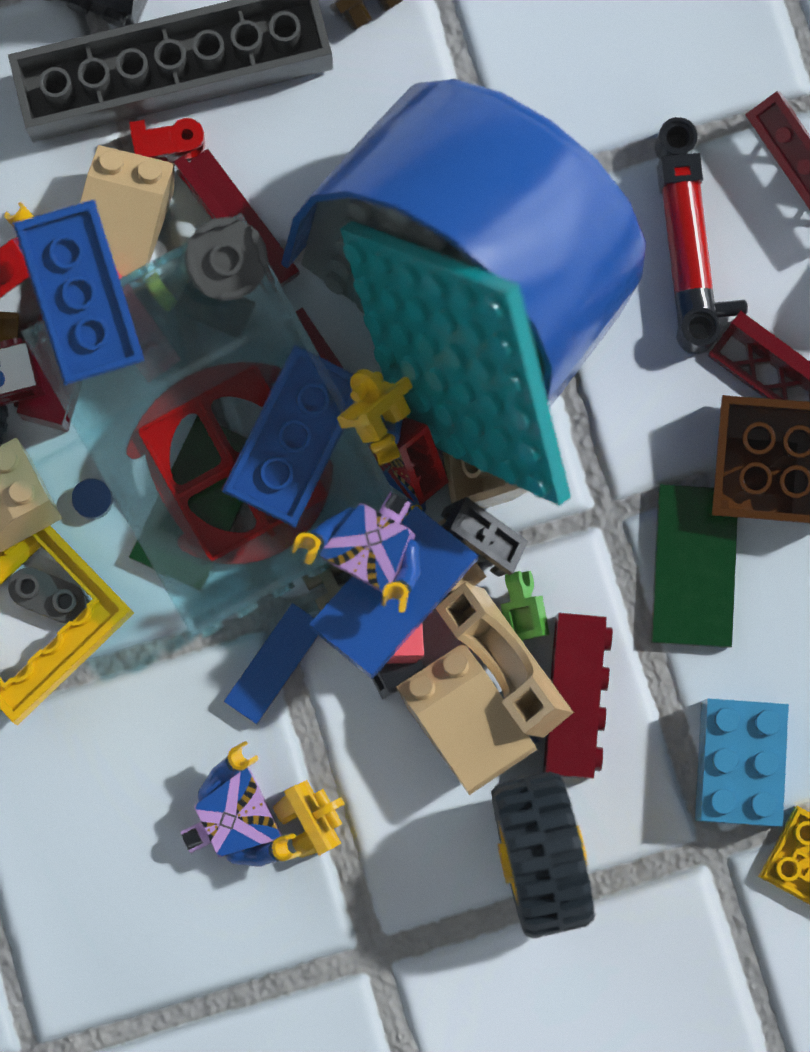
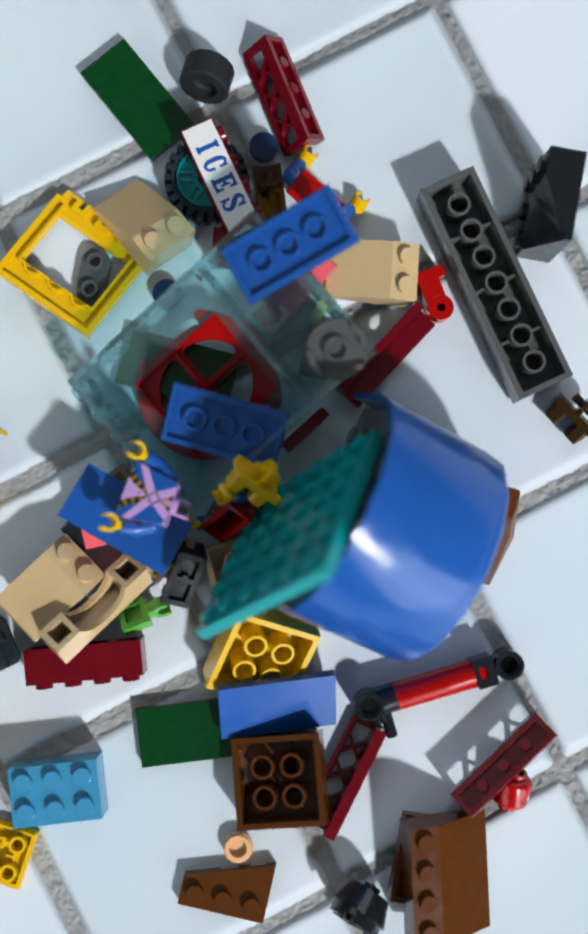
camera: 80 degrees right, 5 degrees up
blue tile [224,603,318,724] -> none
none -> yellow slope [203,607,321,691]
none -> blue tile [217,670,336,740]

